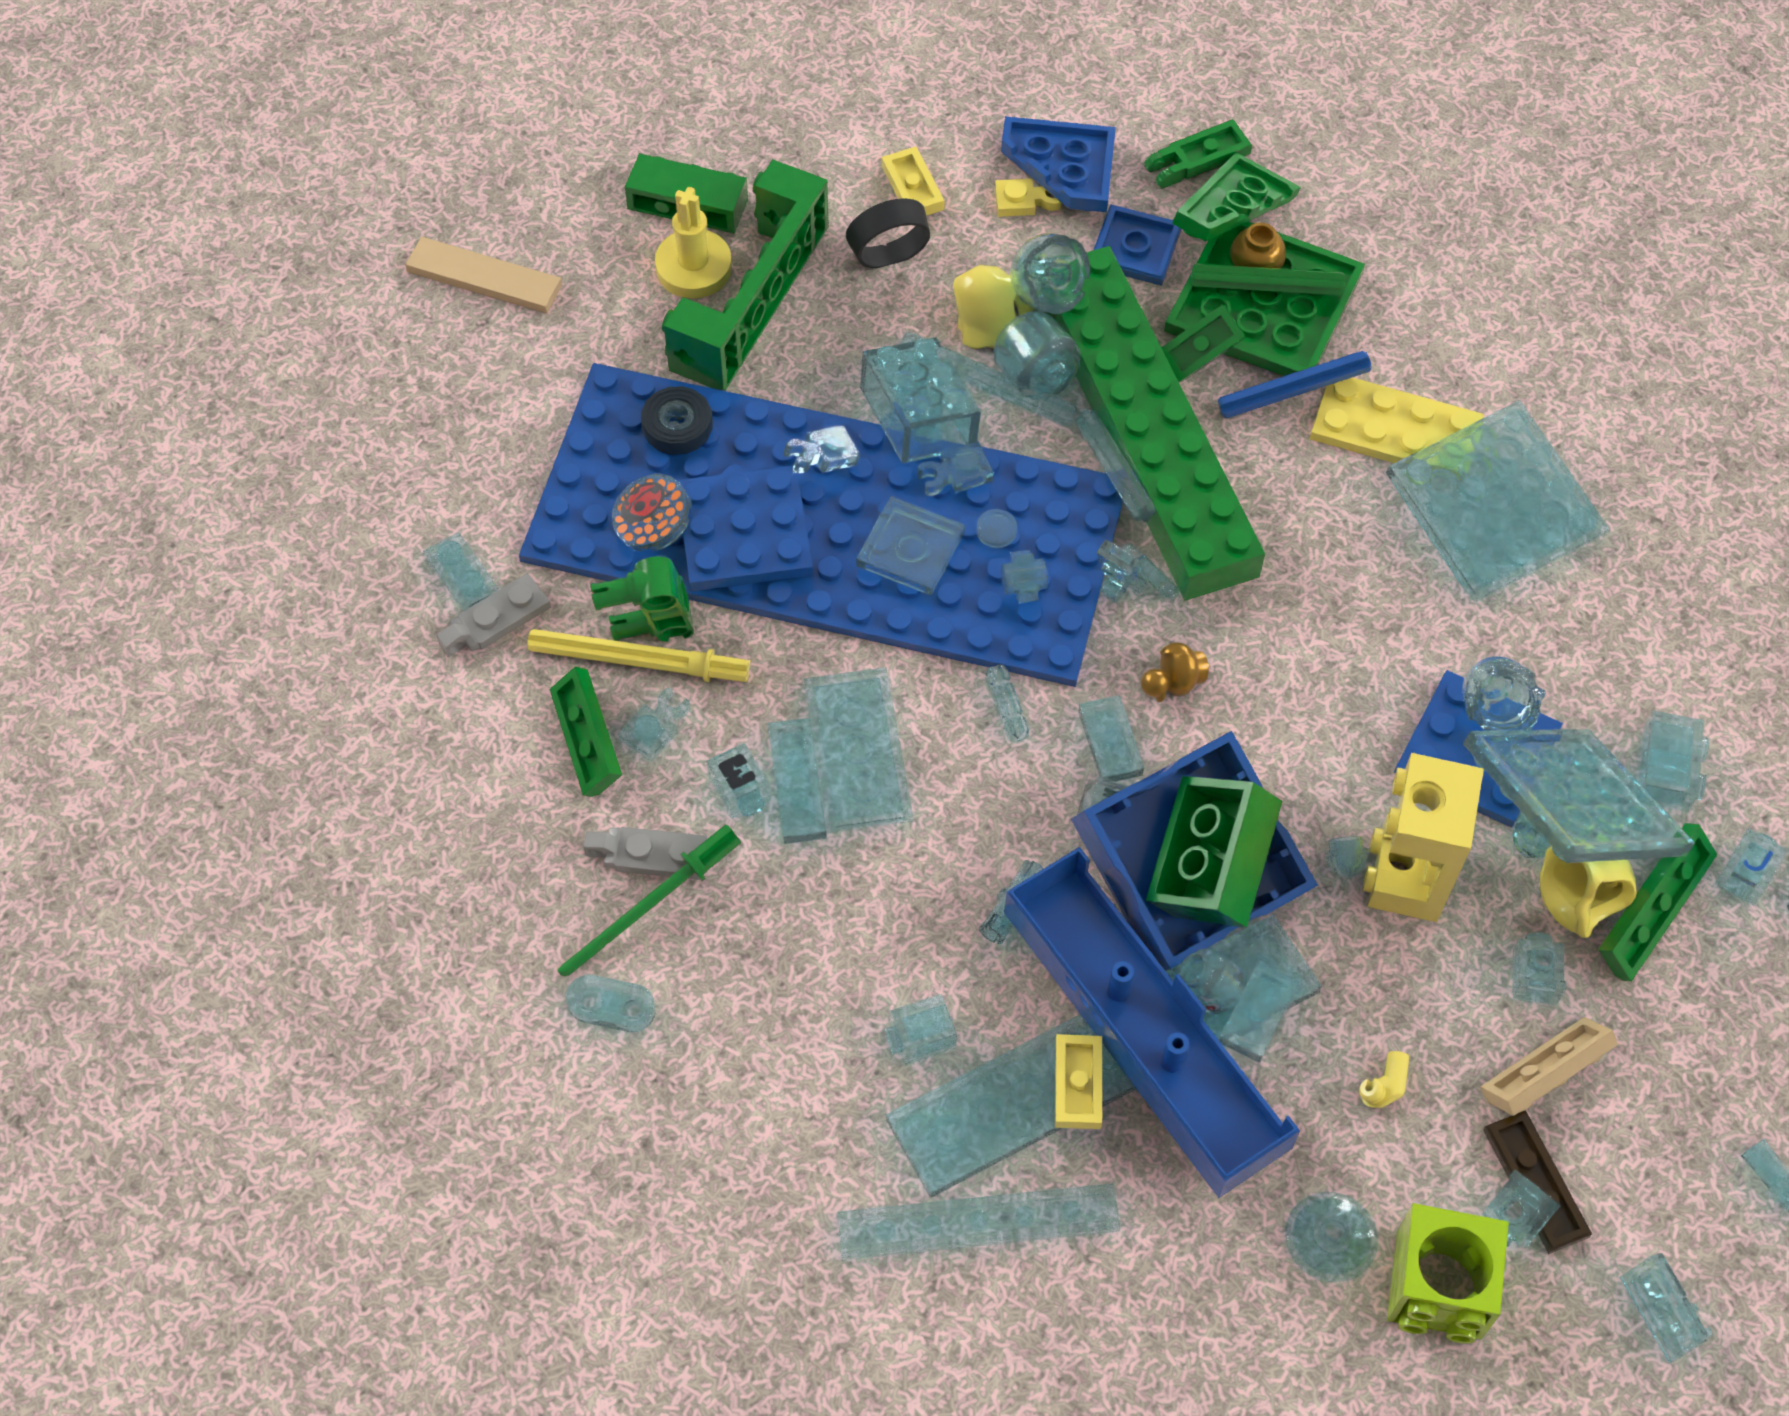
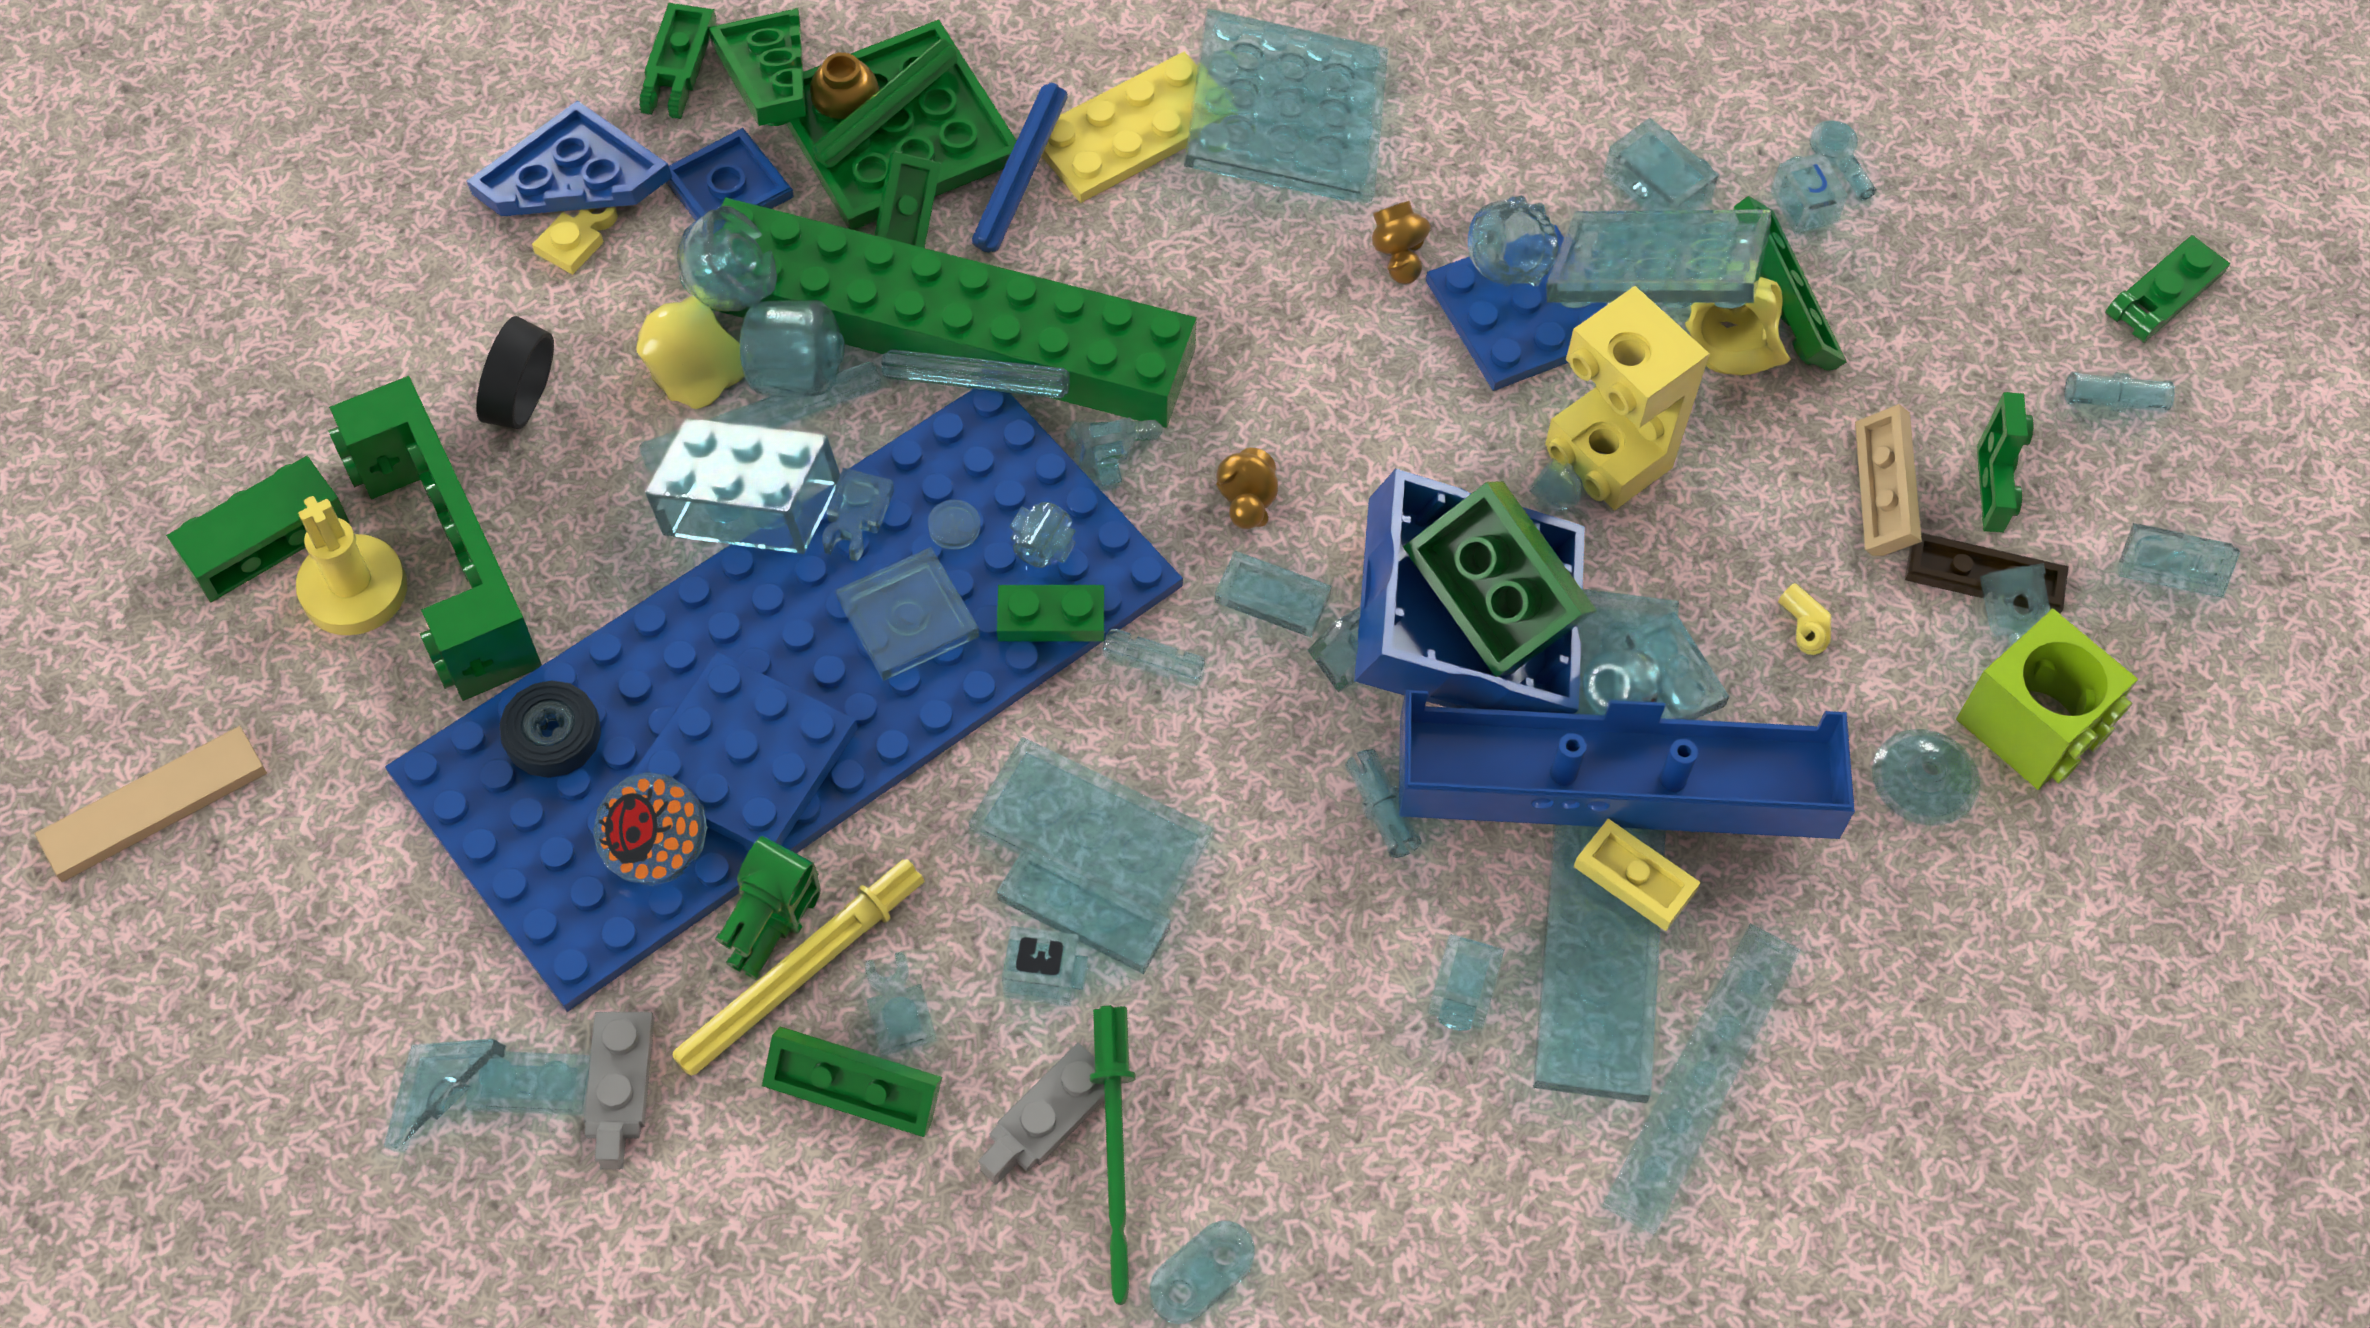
camera: 55 degrees left, 0 degrees up
clear light blue plate [783,425,860,473] -> none
light yellow plate [882,146,944,216] -> none
clear light blue brick [1512,933,1566,1005] -> none
none -> clear light blue tile [384,1039,506,1153]
none -> green plate [997,585,1104,641]
none -> pearl gold animal [1372,200,1431,284]
none -> green plate [1977,392,2034,533]

